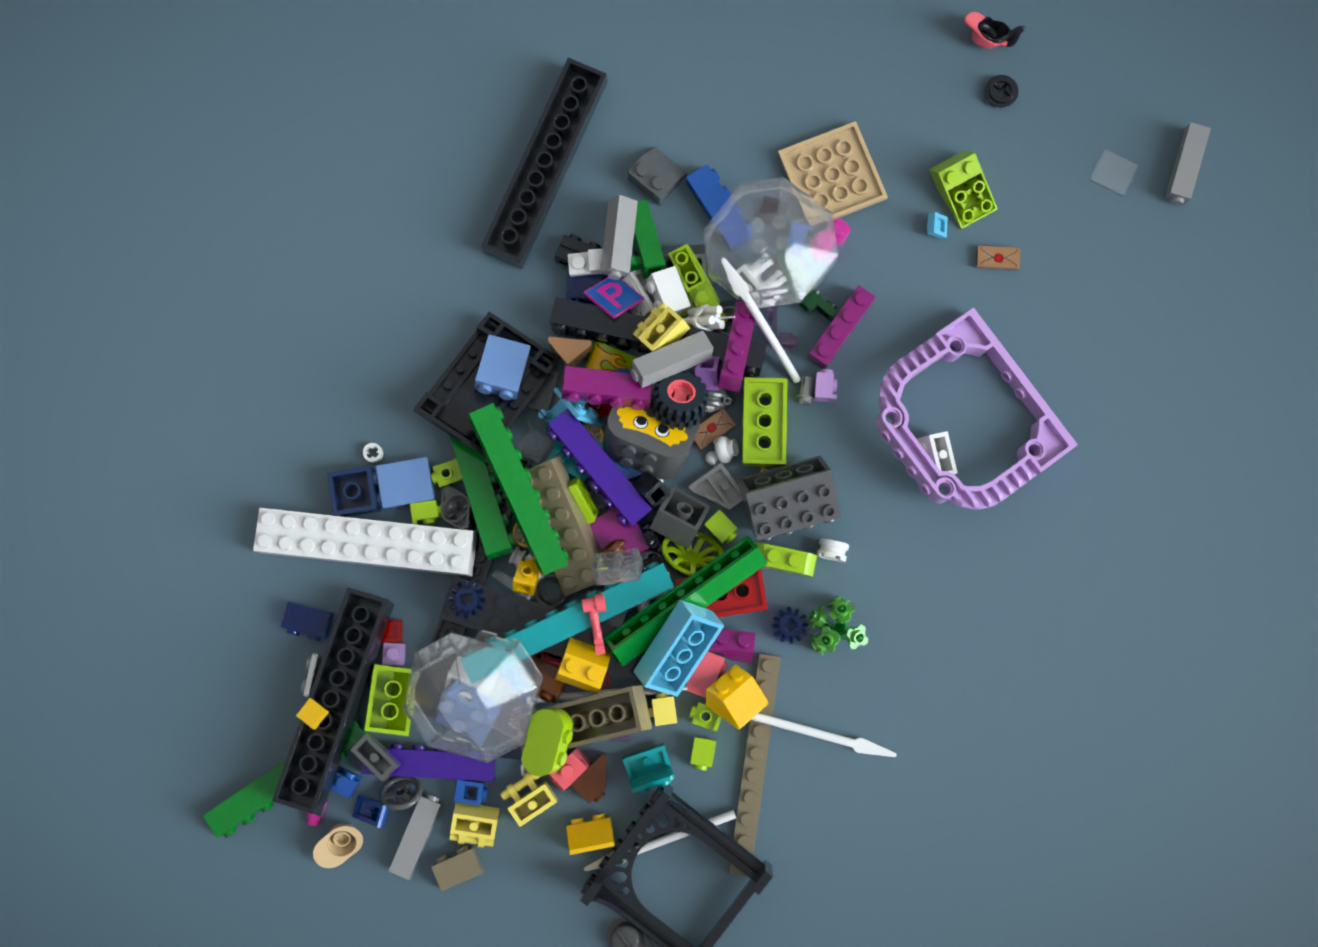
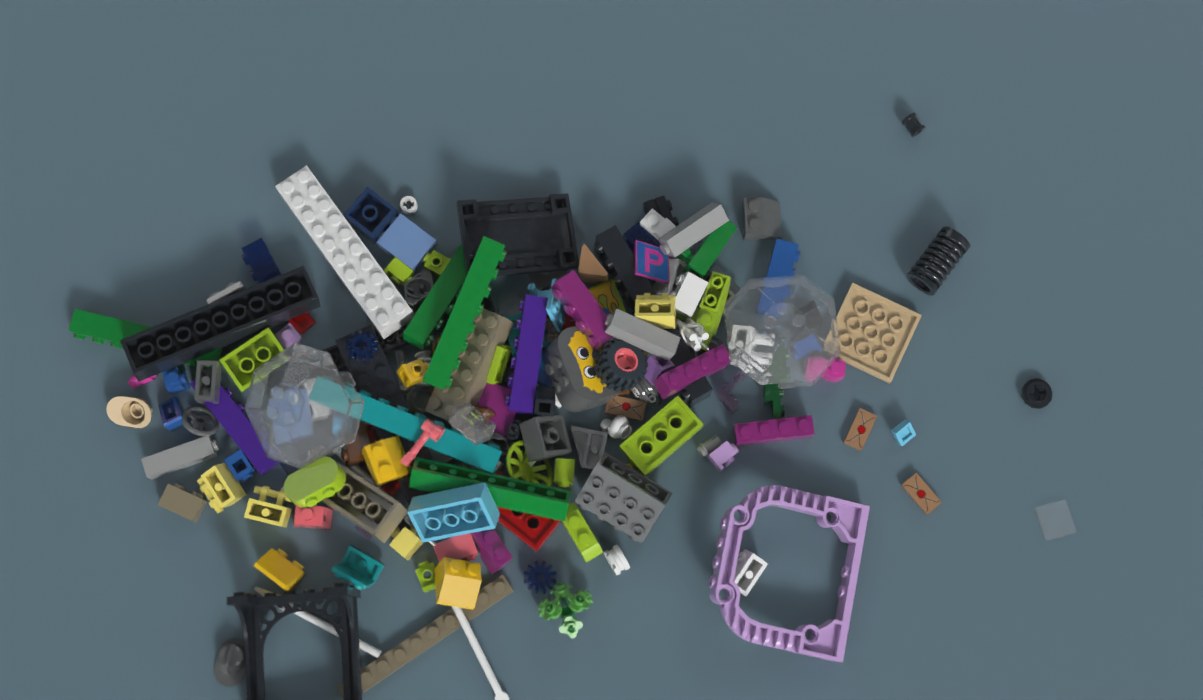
camera: 45 degrees right, 5 degrees down
yellow tile [296,698,329,730] -> none
medium blue brick [474,334,531,400] -> none
black brick [481,57,607,269] -> none
reddish brown slope [571,753,607,804] -> none
lime brick [690,737,716,771] -> none
white piece [721,258,801,383] -> none
lime slope [929,150,998,229] -> none
black hair [964,12,1026,49] -> none
light grey brick [1165,122,1211,205] -> none
none -> medium nougat tile [843,408,877,451]
none -> black piece [906,226,970,296]

